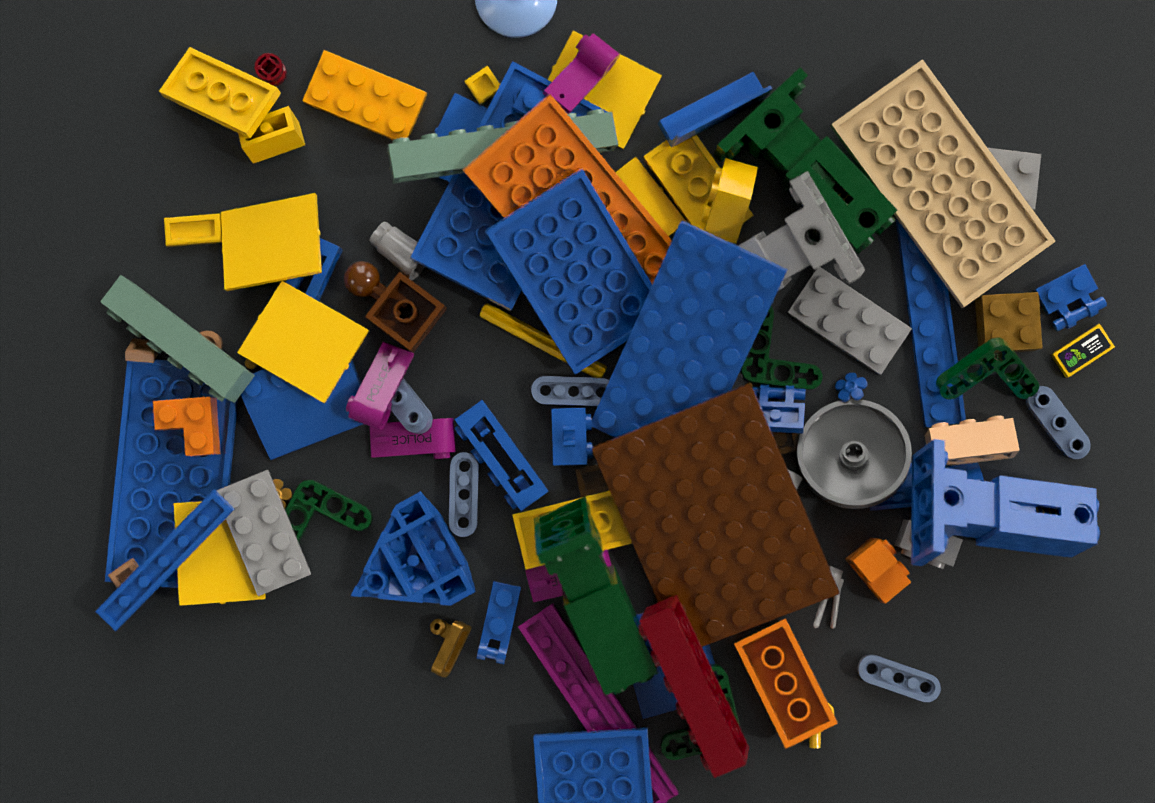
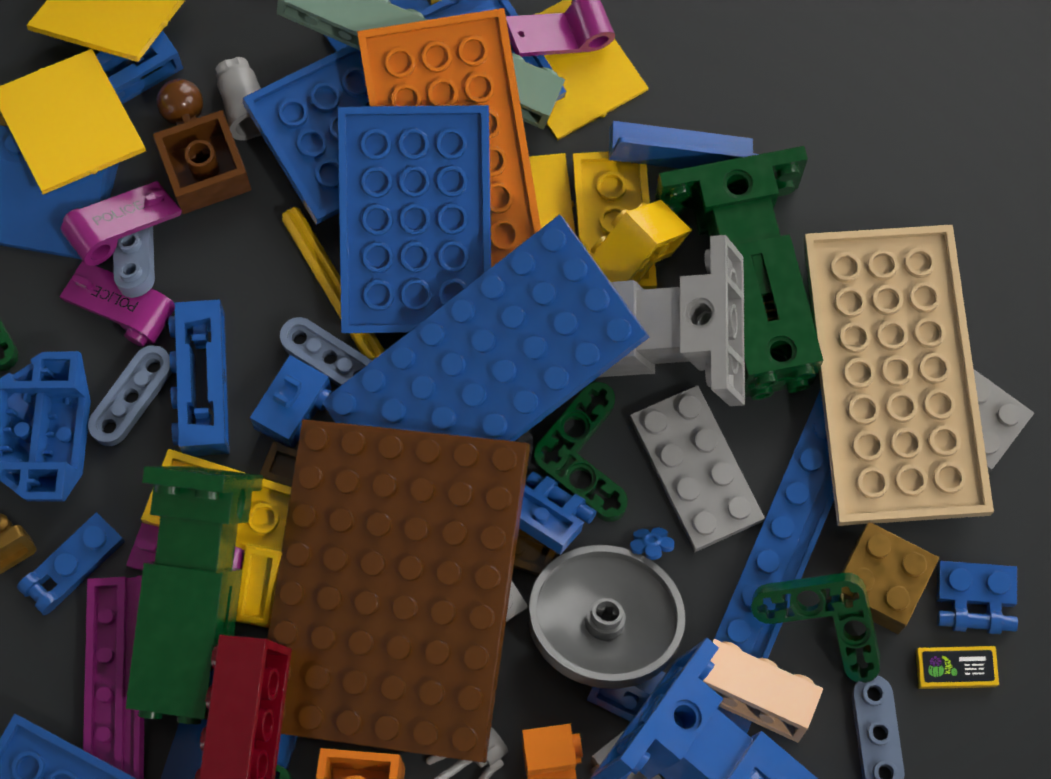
camera: 30 degrees right, 15 degrees down
none -> yellow tile [236,544,282,628]

